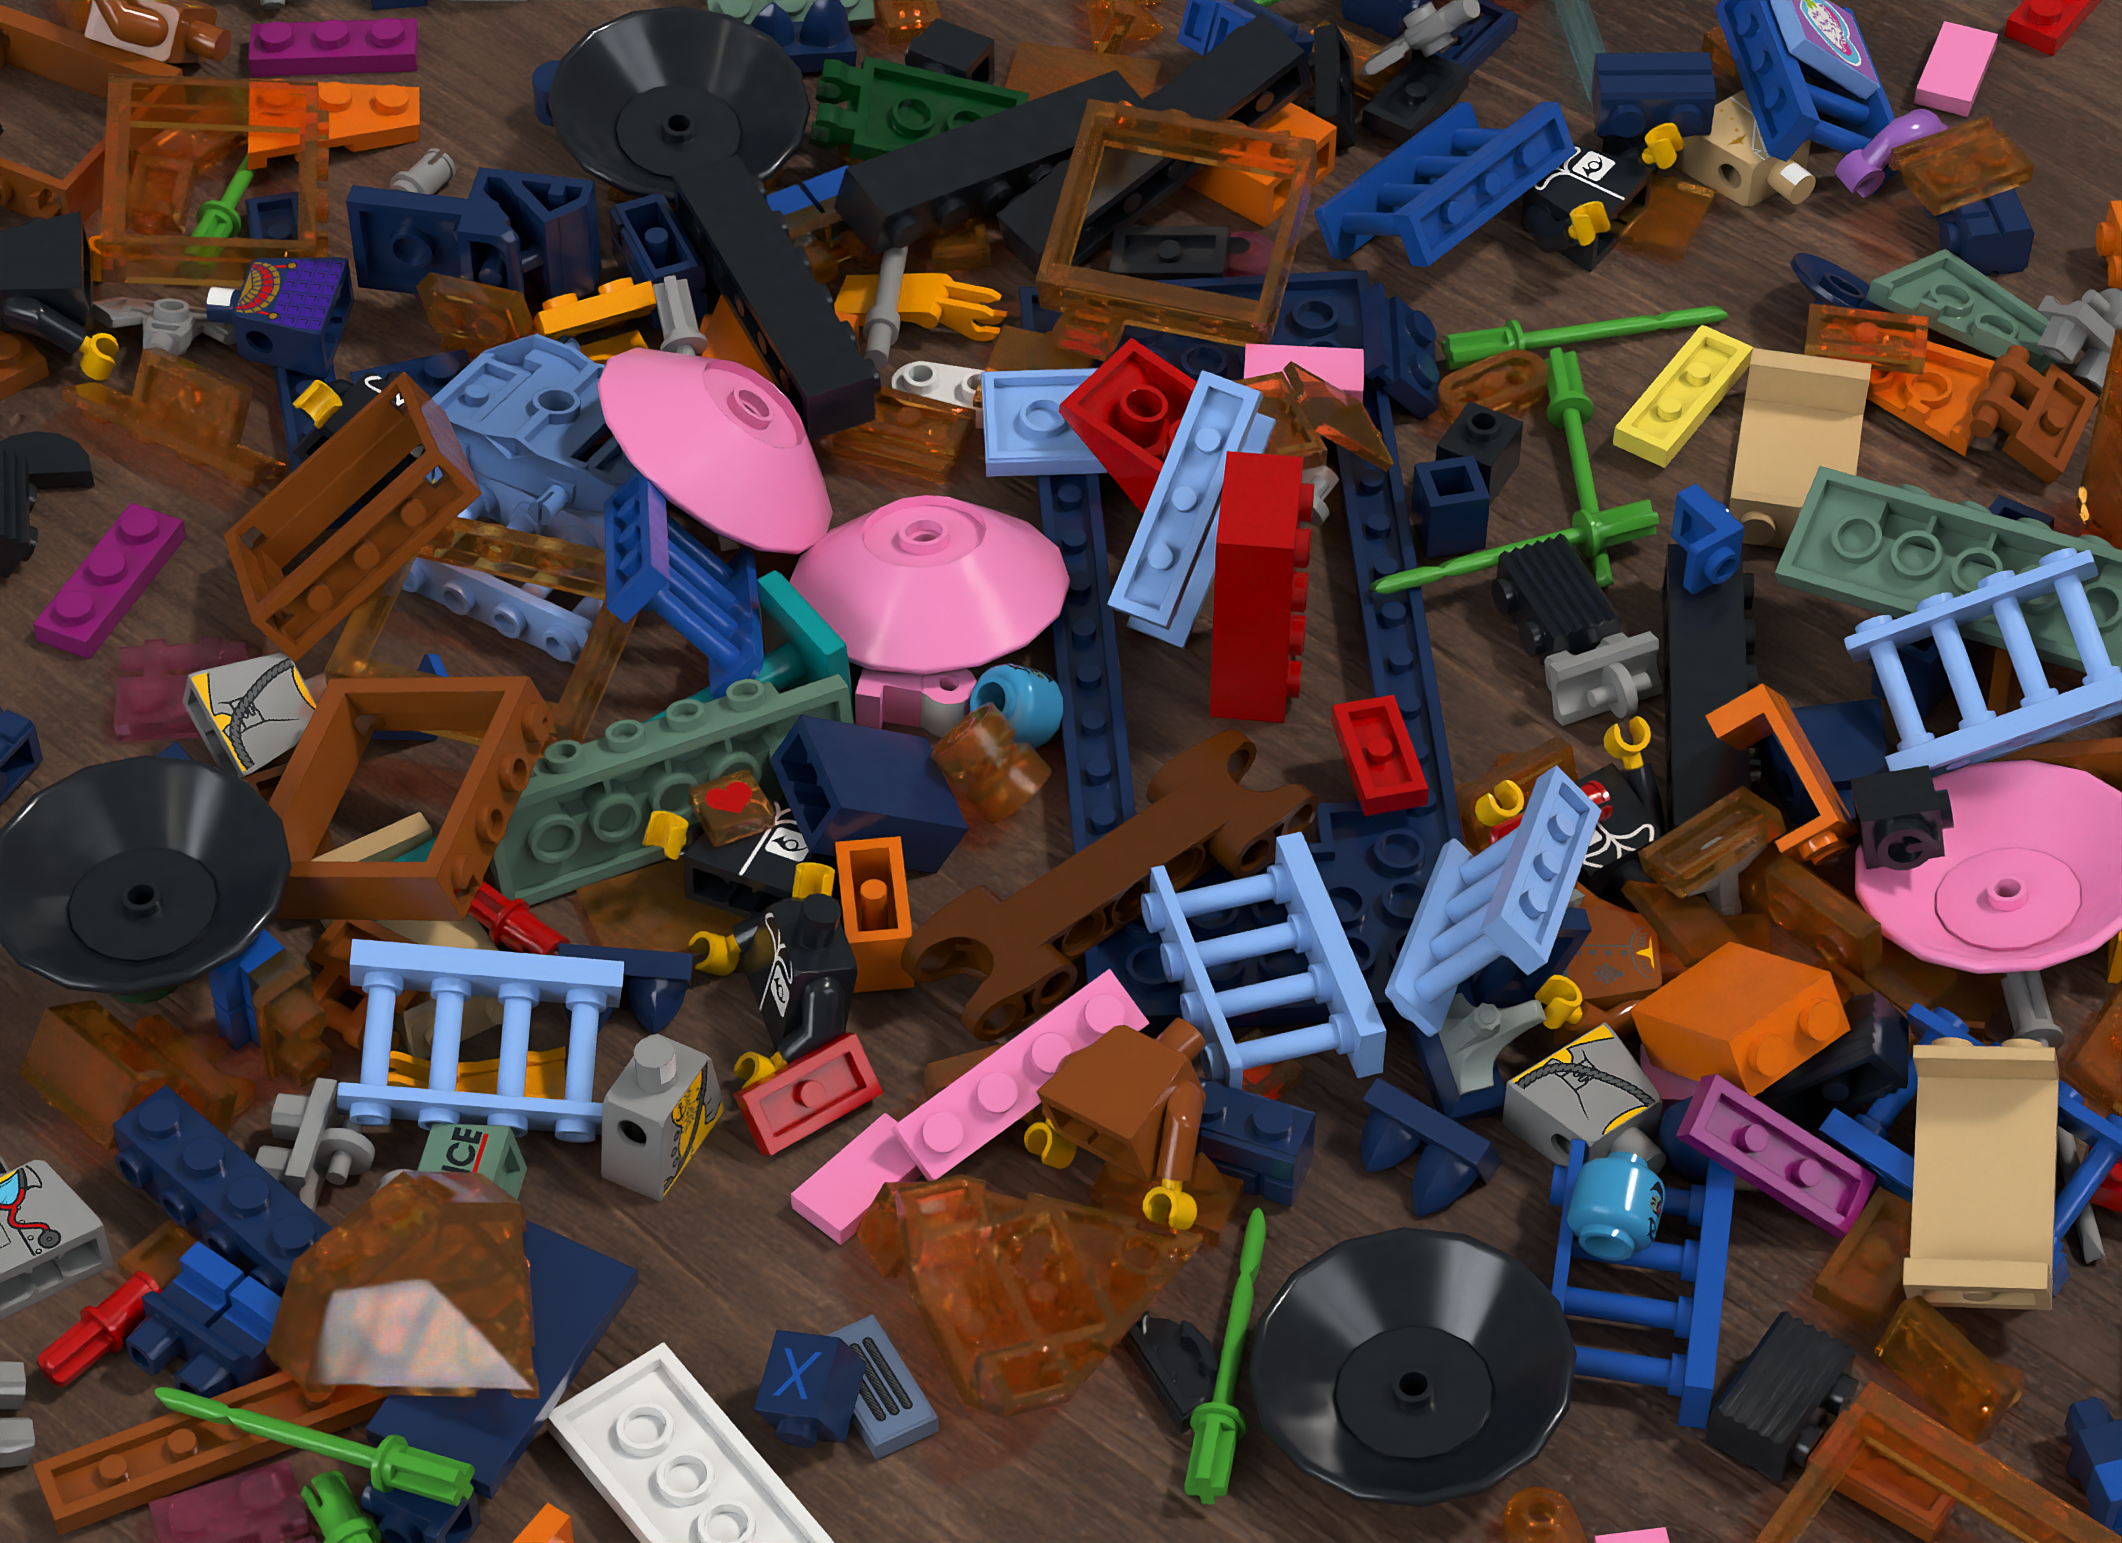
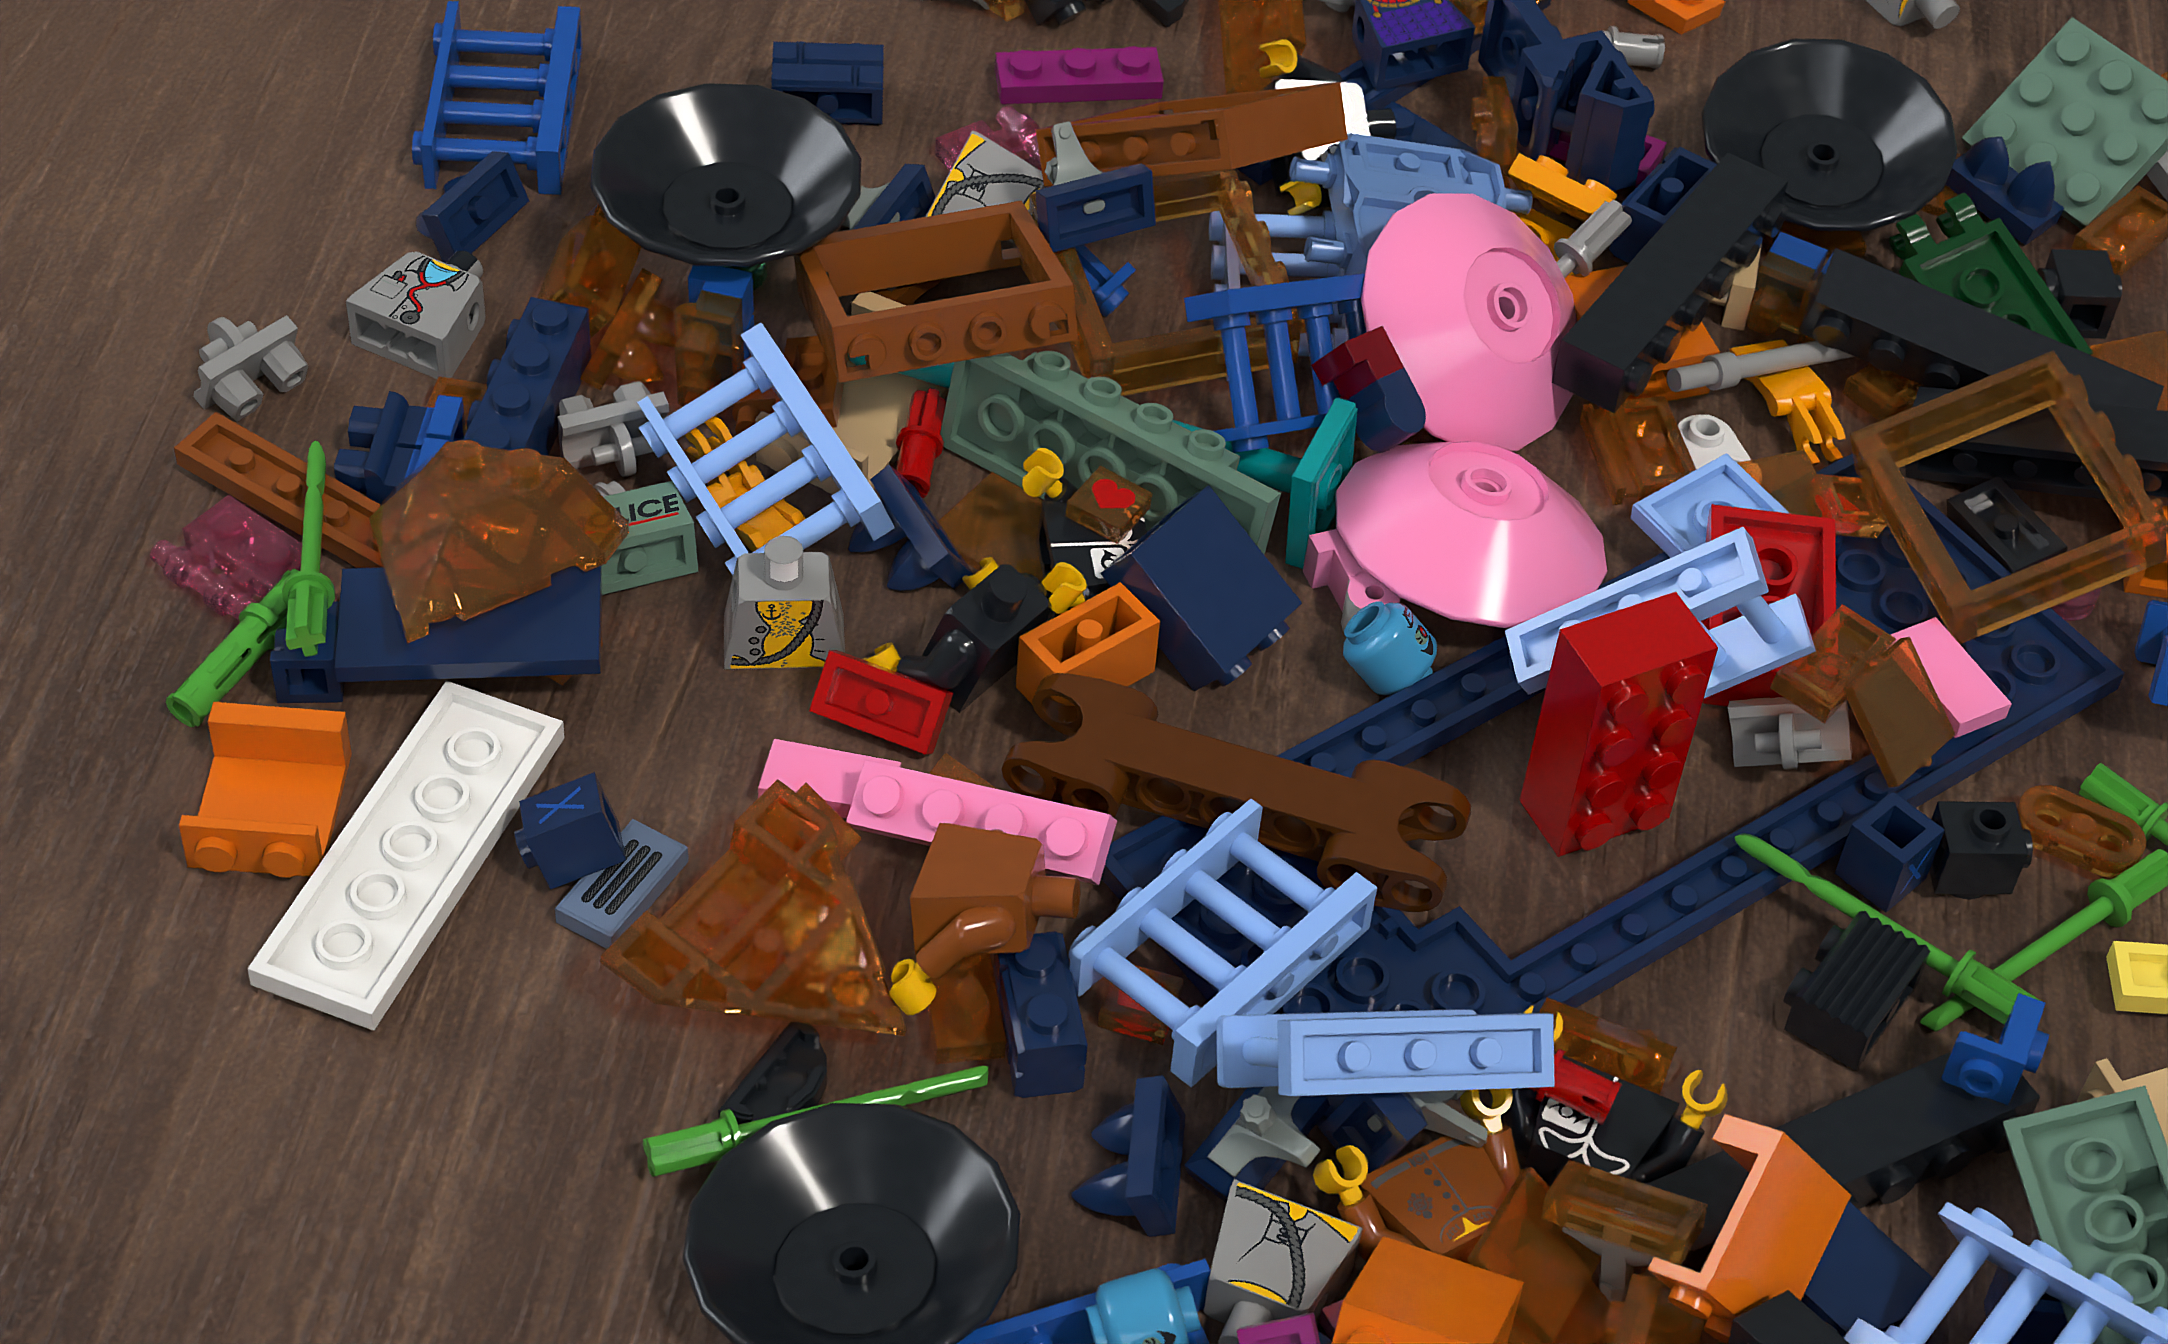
camera: 55 degrees right, 0 degrees up
red axle [36,1270,163,1388] -> none
clear orange wheel [930,702,1051,824] -> none
red plate [1331,695,1429,816] -> none
dark blue plate [1360,281,1439,420] -> none
light grey hips [1544,631,1663,726] -> none
none -> dark blue piece [1035,121,1156,252]
none -> leg [1311,326,1426,453]

